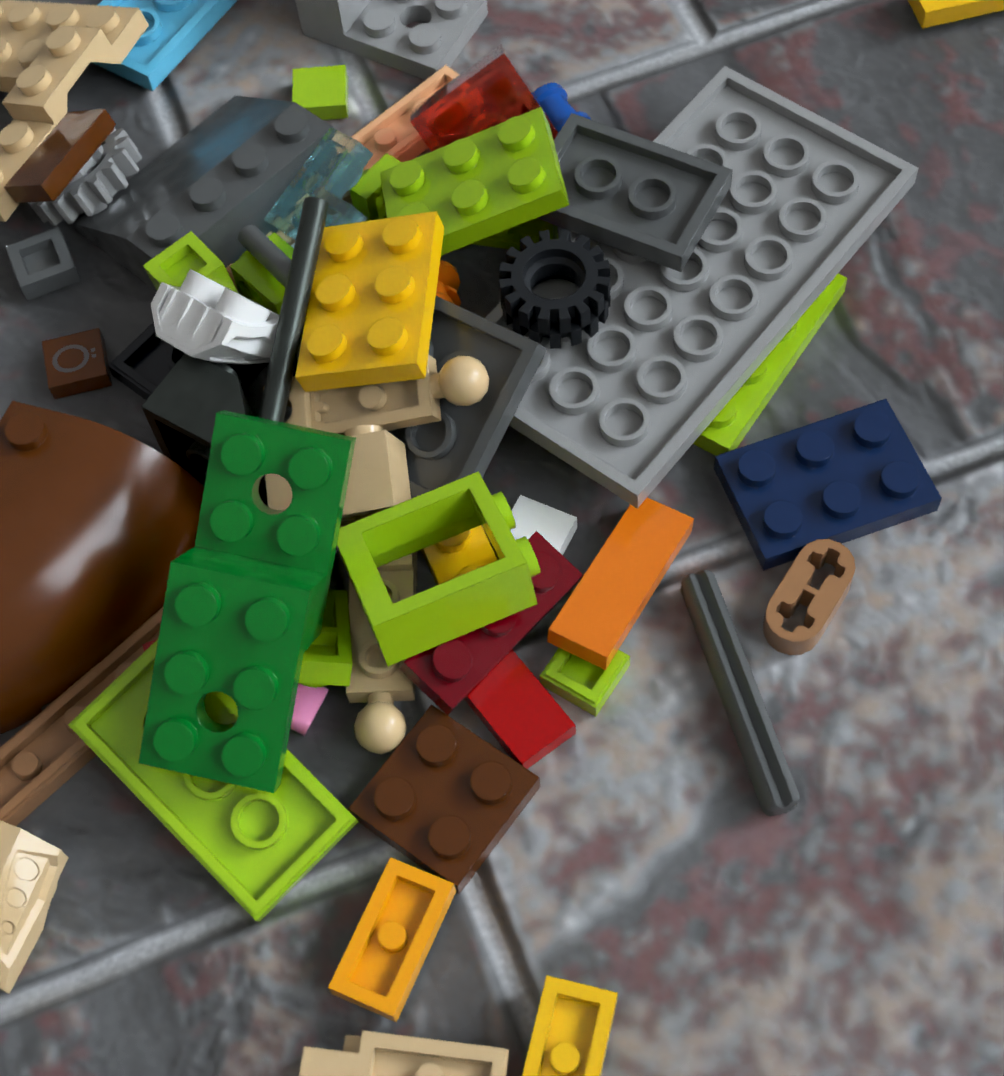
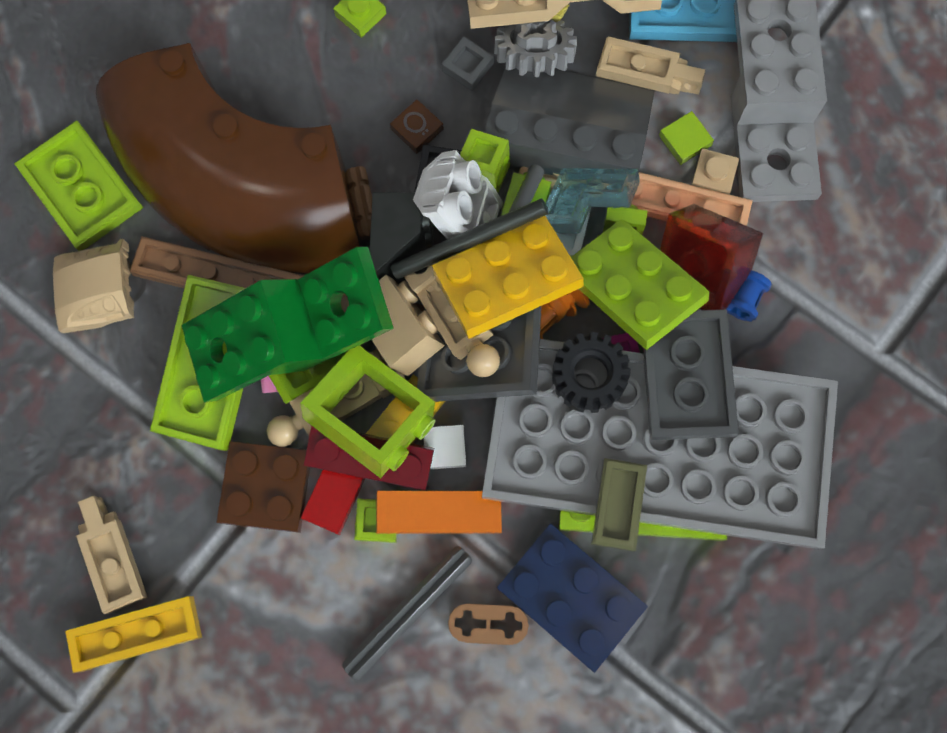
camera: 60 degrees right, 15 degrees up
reddish brown tile [4,108,116,203] -> none
light orange plate [328,857,456,1023] -> none
none -> olive tile [591,458,647,552]
none -> tan hinge [596,36,705,94]
none -> tan plate [691,148,739,194]

